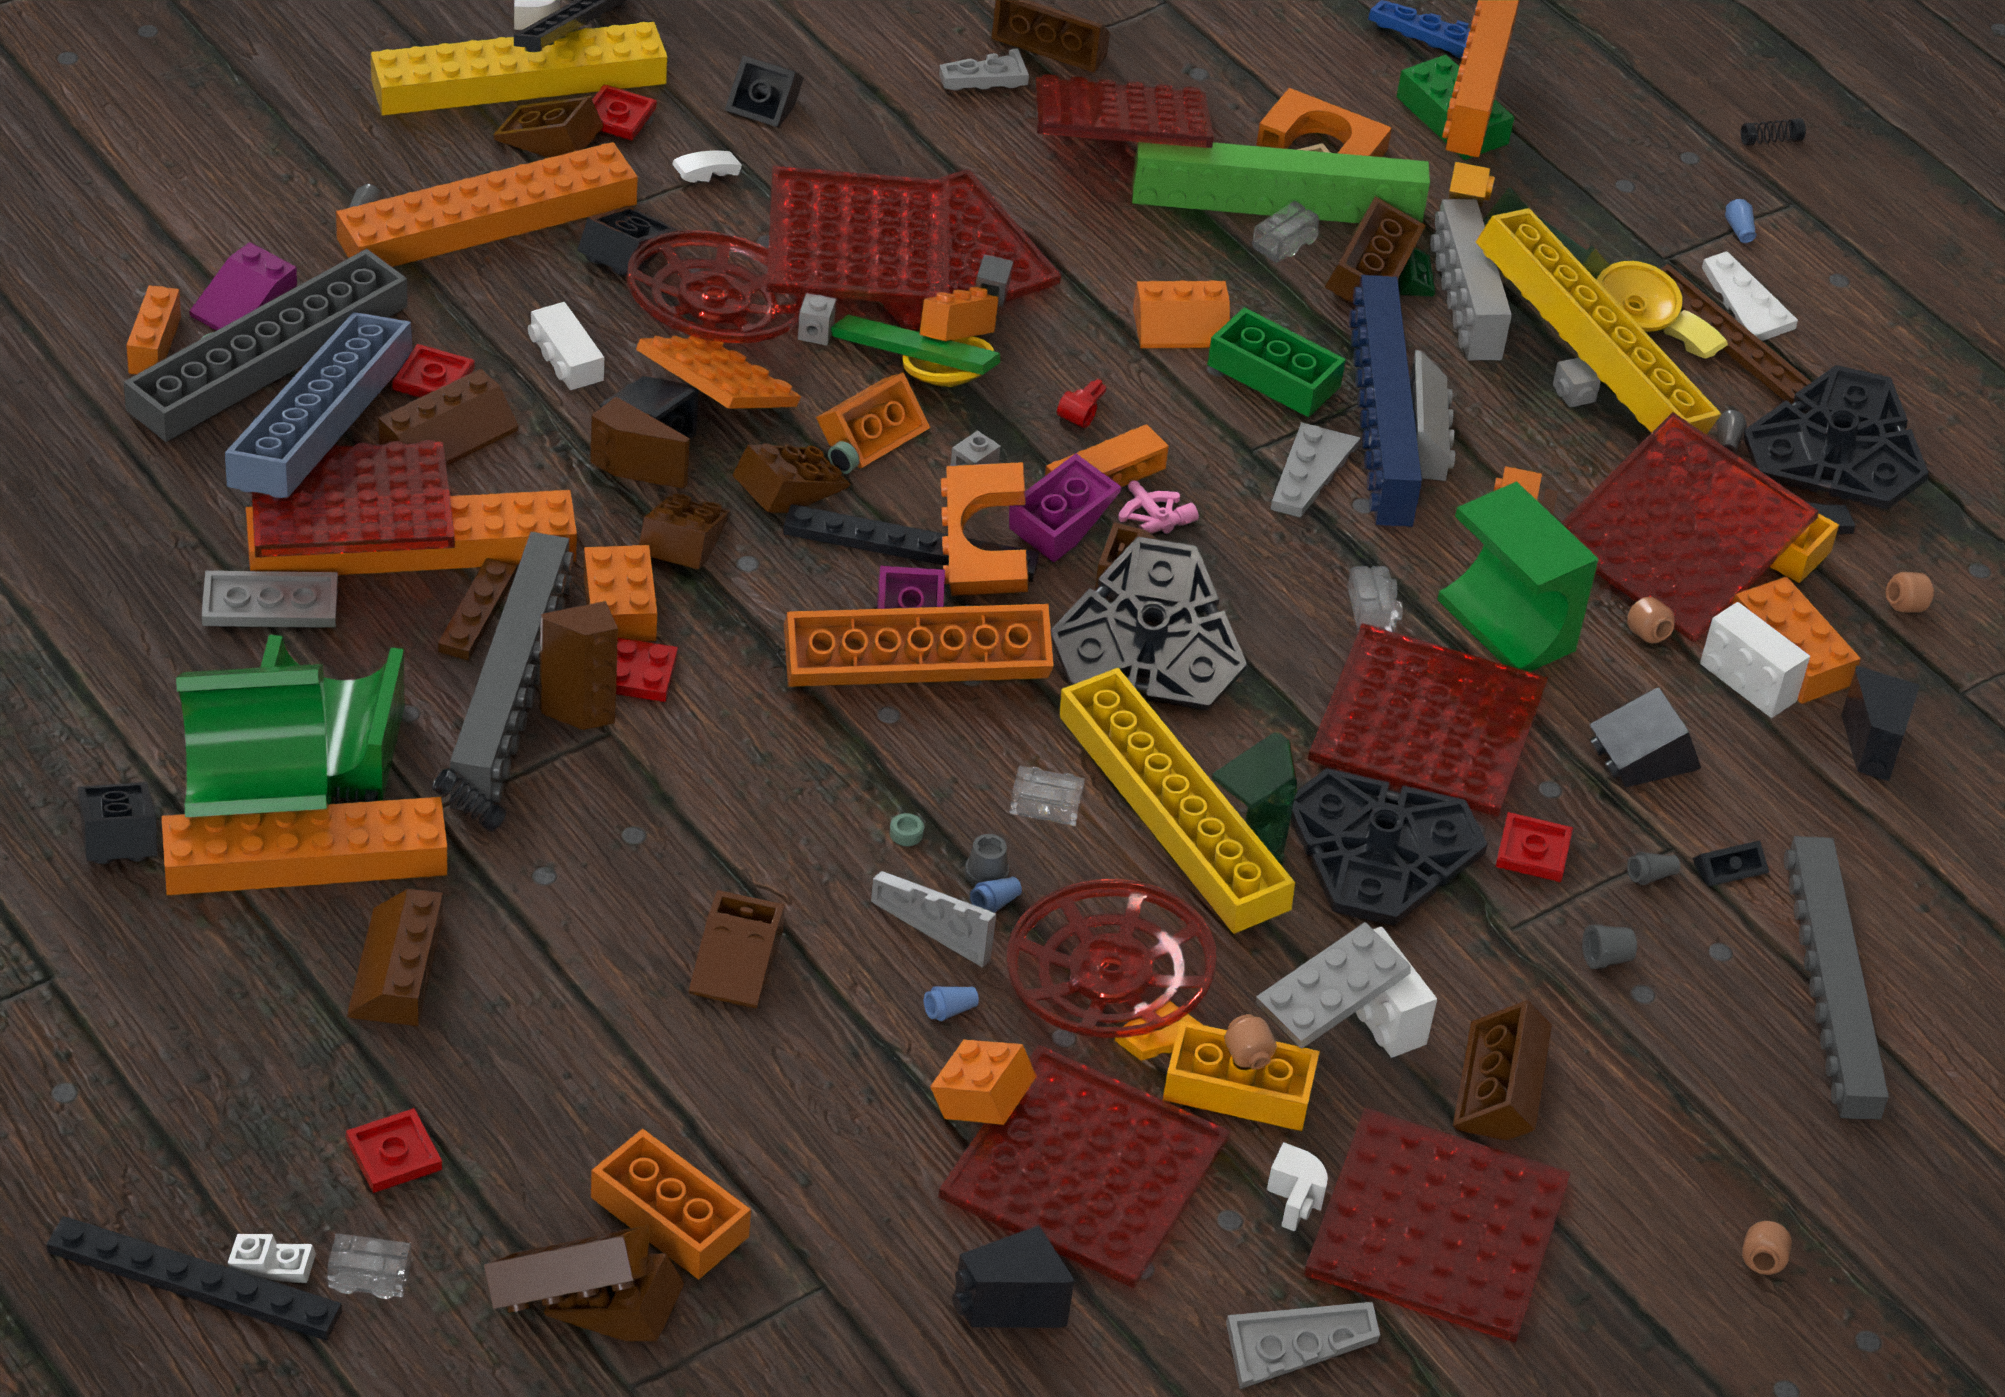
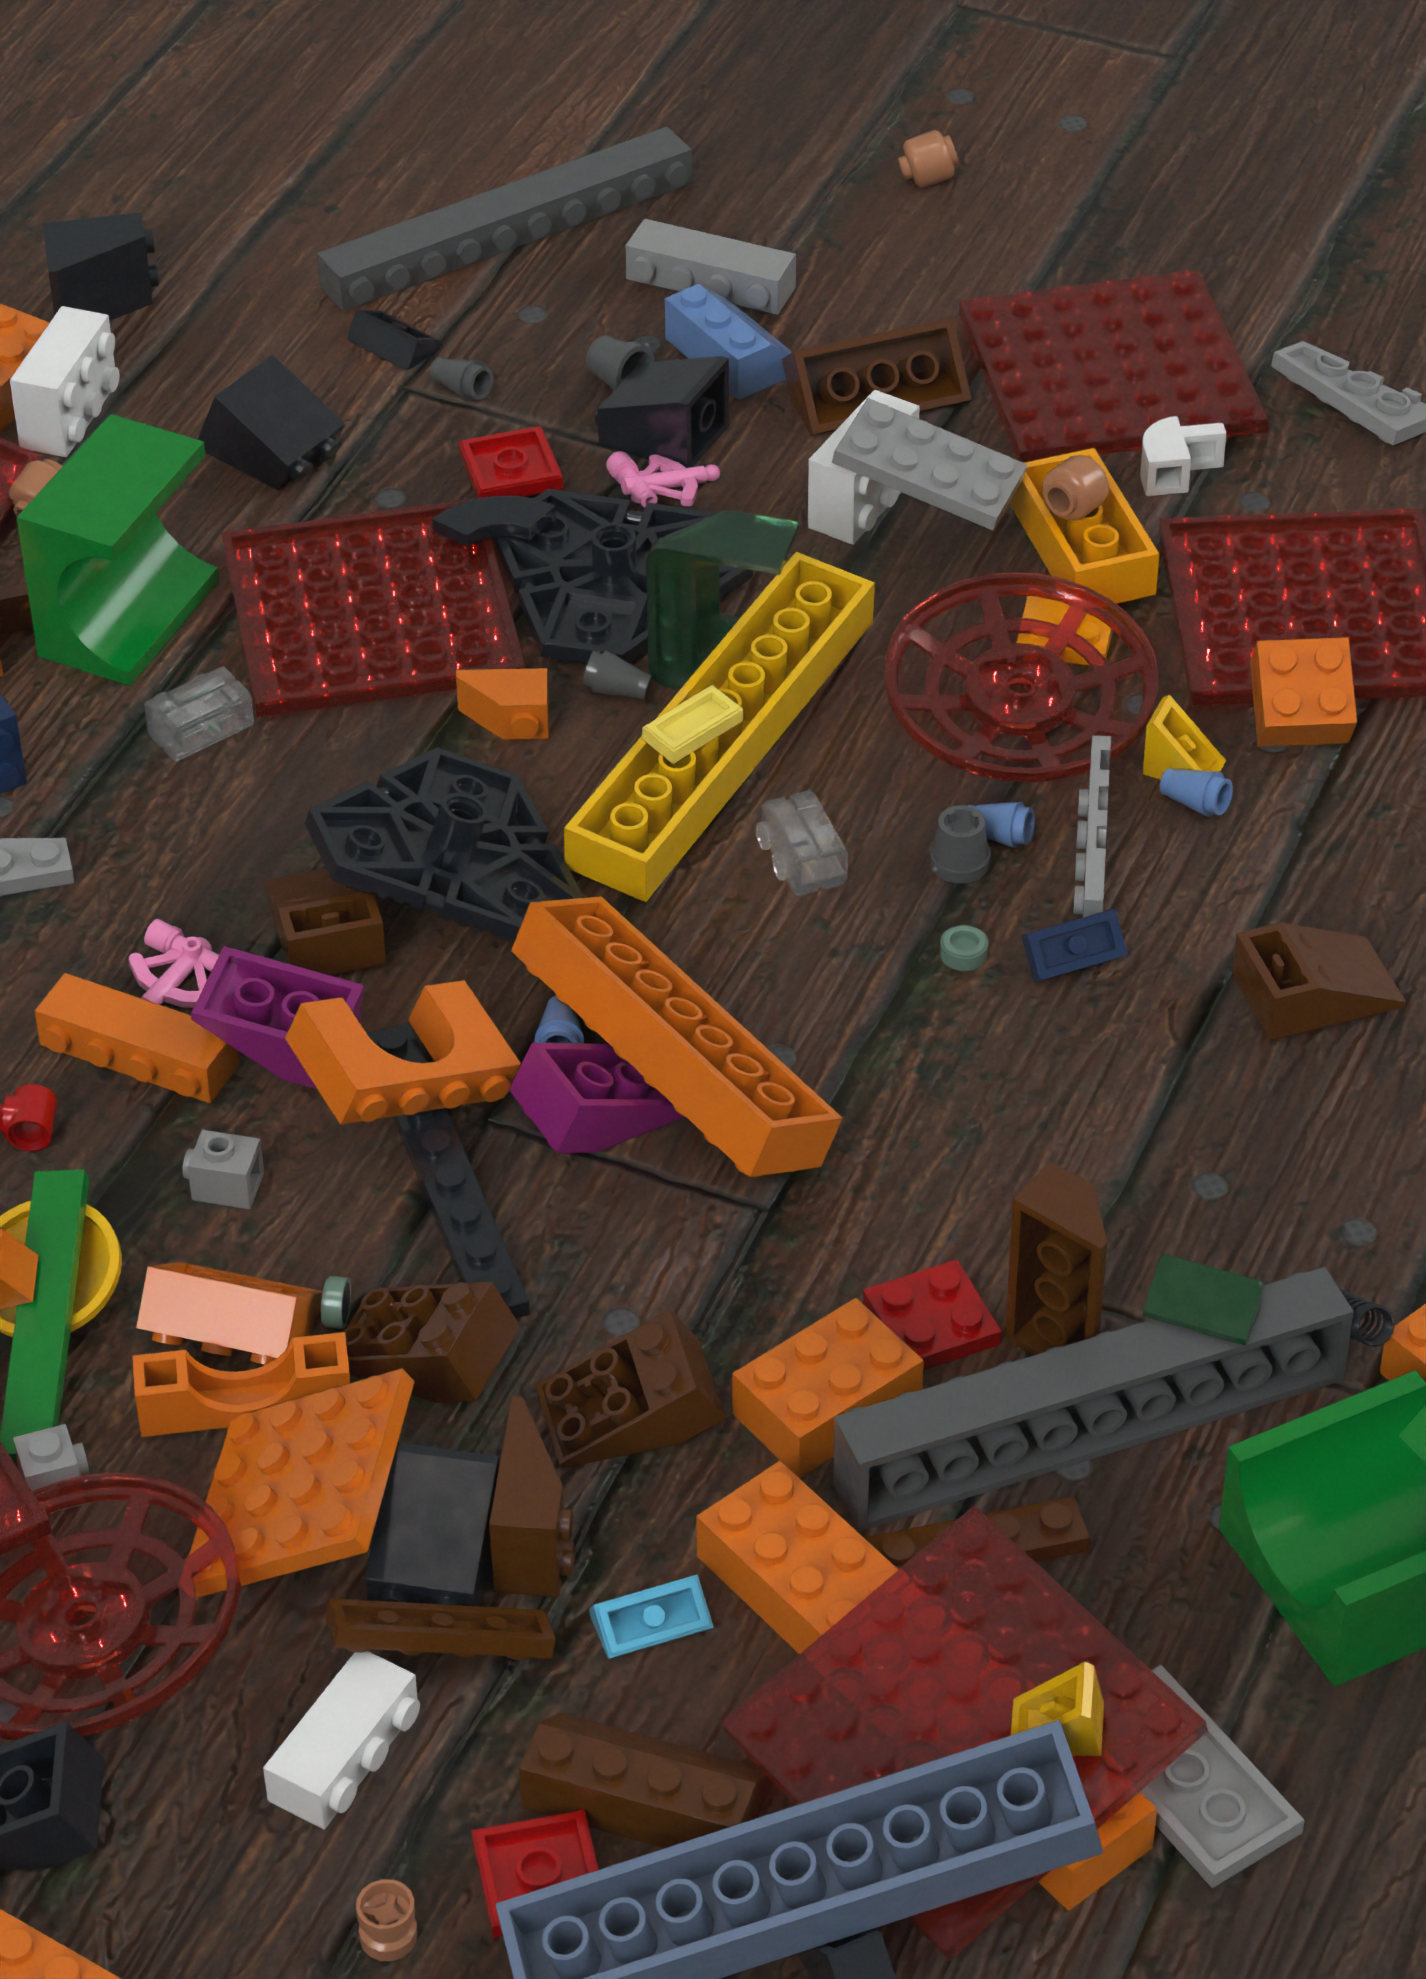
camera: 115 degrees left, 0 degrees up
none -> orange arch [132,1332,350,1437]
none -> reddish brown plate [325,1598,556,1661]
none -> nougat wheel [356,1879,418,1961]
none -> black tile [432,496,556,547]
none -> orange slope [456,668,549,740]
none -> medium azure slope [588,1574,714,1659]
none -> black slope [595,356,729,468]
none -> bright pink piece [606,451,720,508]
none -> light grey brick [625,219,796,315]
none -> light yellow tile [642,685,743,764]
none -> medium blue slope [665,284,792,400]
none -> yellow slope [1011,1662,1104,1756]
none -> dark blue plate [1021,909,1128,981]
none -> yellow slope [1143,695,1226,780]
none -> dark green slope [1143,1254,1264,1346]

